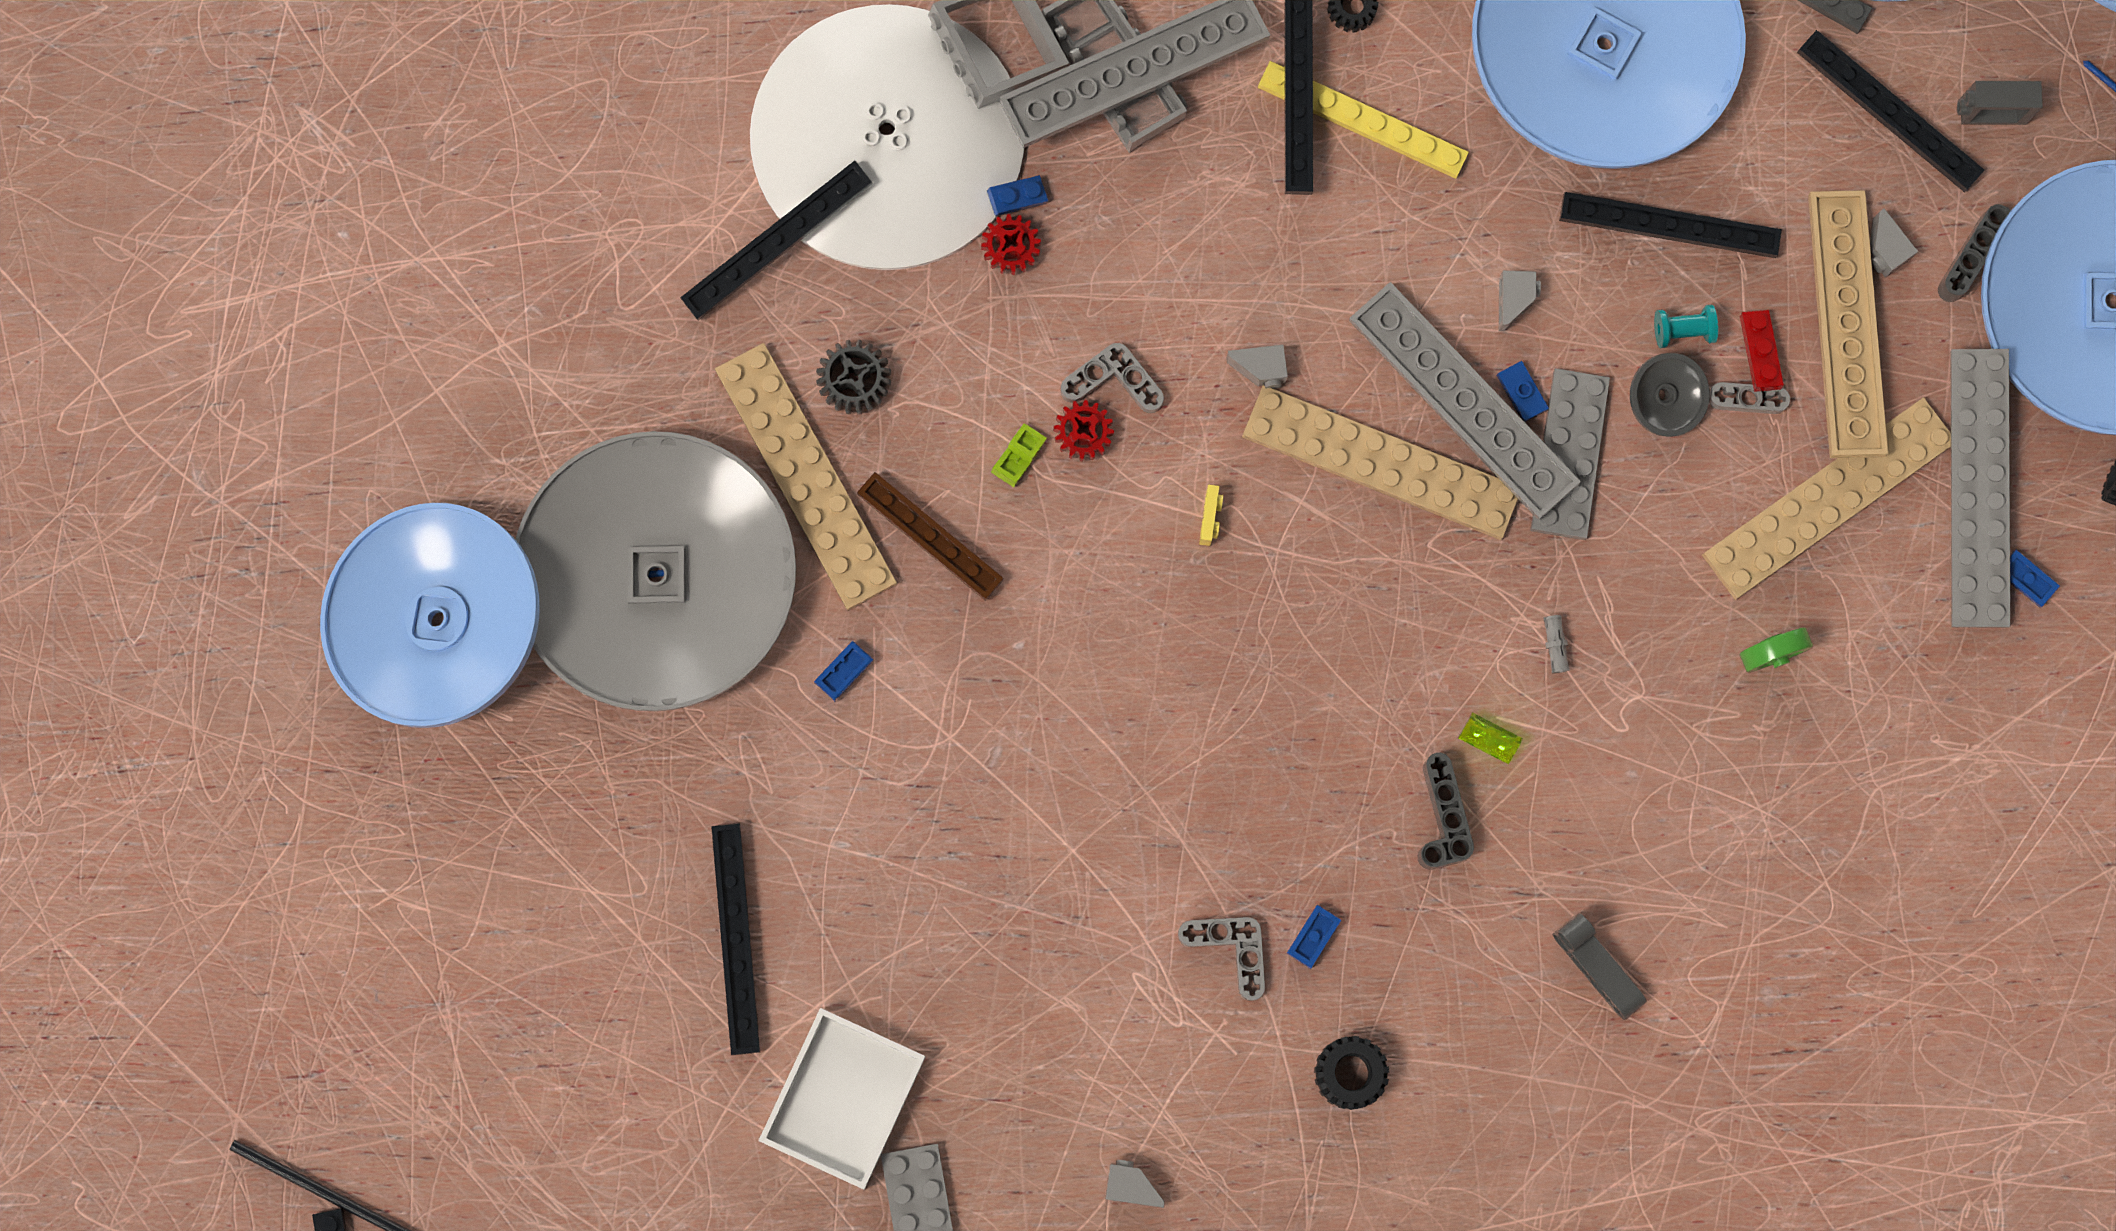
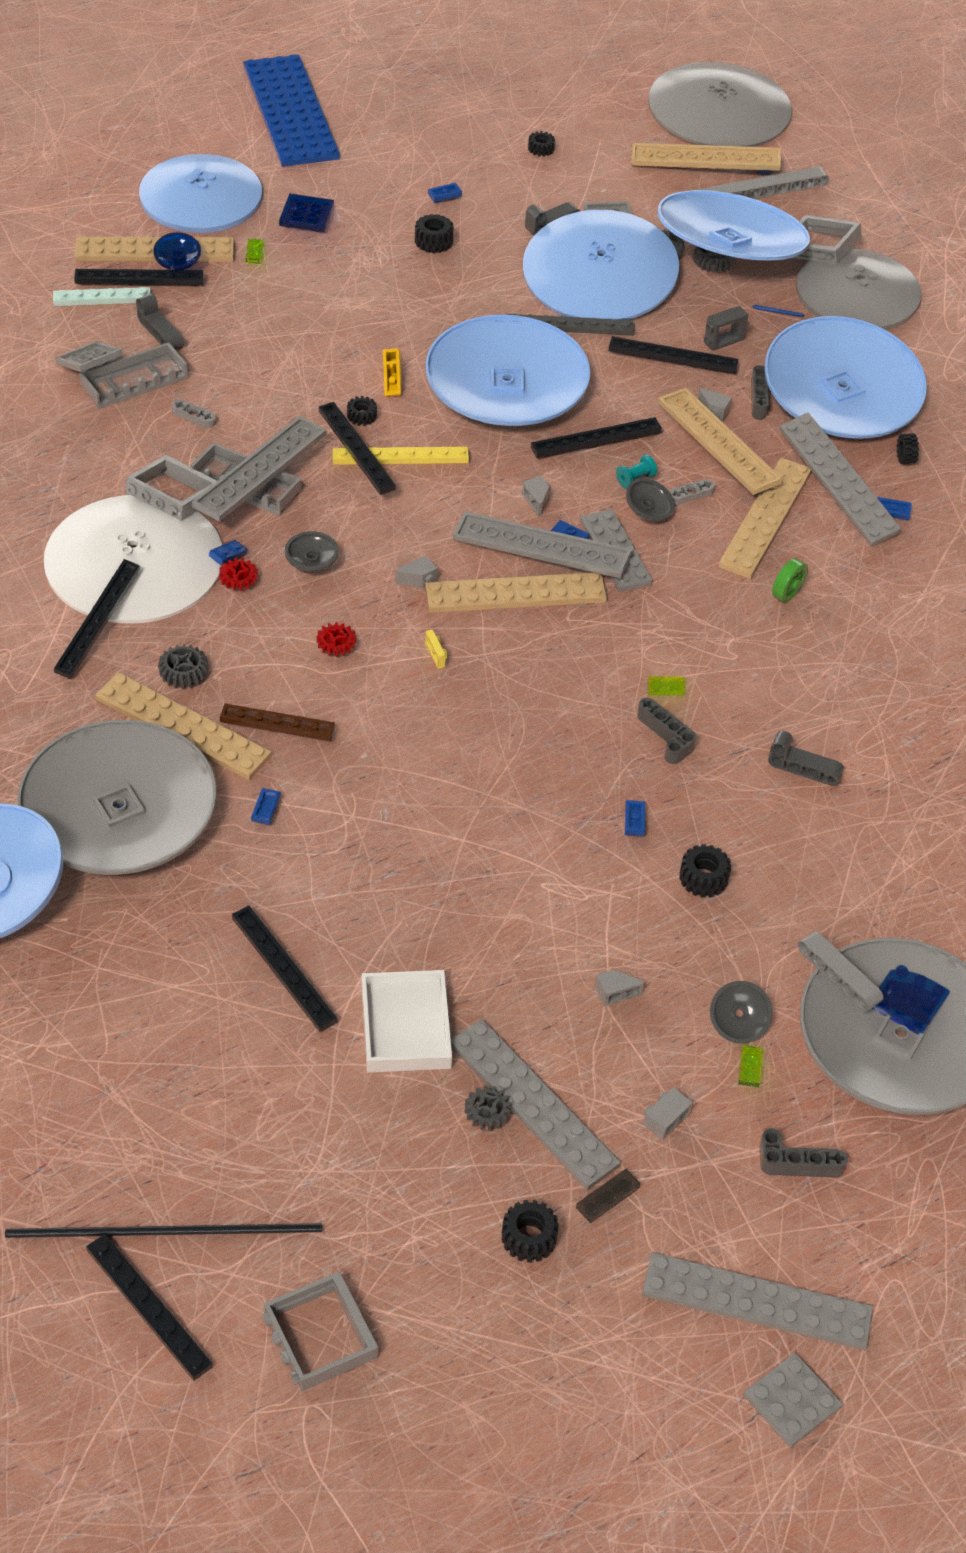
camera: 25 degrees left, 30 degrees down
lime slope [991,423,1047,487] -> none
light grey beam [1061,343,1164,413] -> none
light grey beam [1178,917,1265,1001] -> none
light grey pin [1543,615,1570,673] -> none
red plate [1740,310,1784,392] -> none
none -> dark grey dish [285,531,338,572]

